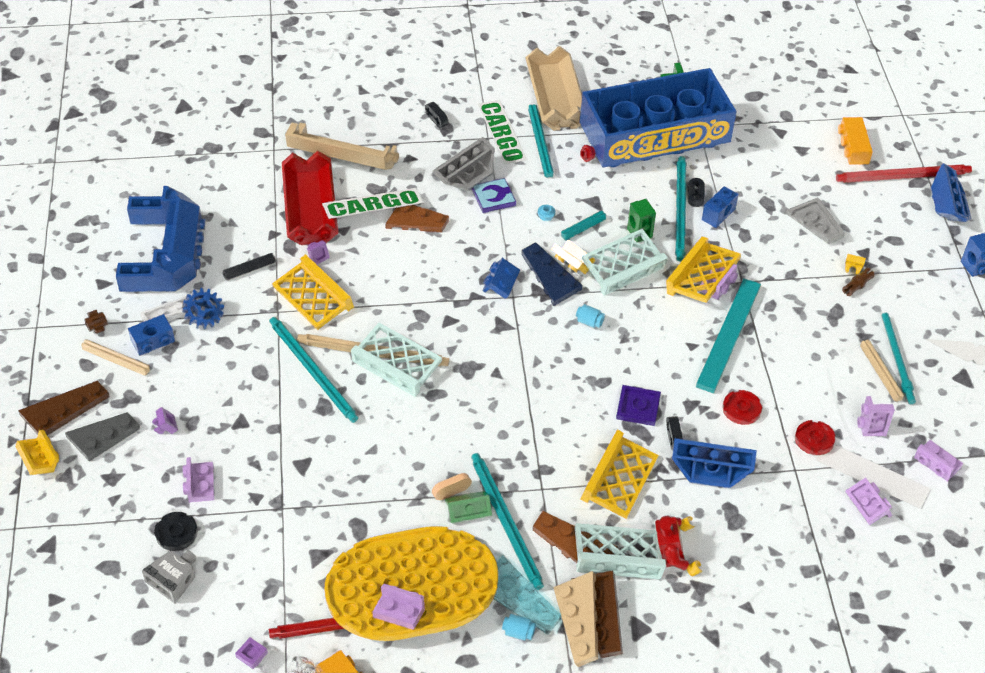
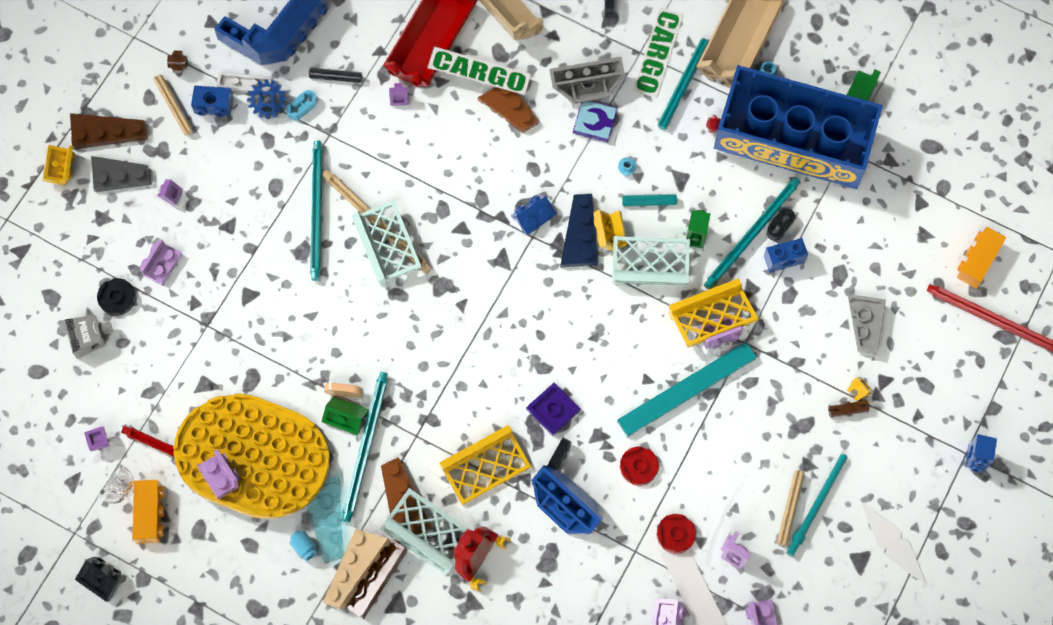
camera: 35 degrees right, 20 degrees up
yellow fence [272,254,354,330] -> none
medium azure brick [576,304,605,328] -> none
blue wedge [931,163,971,222] -> none
none -> medium azure beam [286,90,317,121]

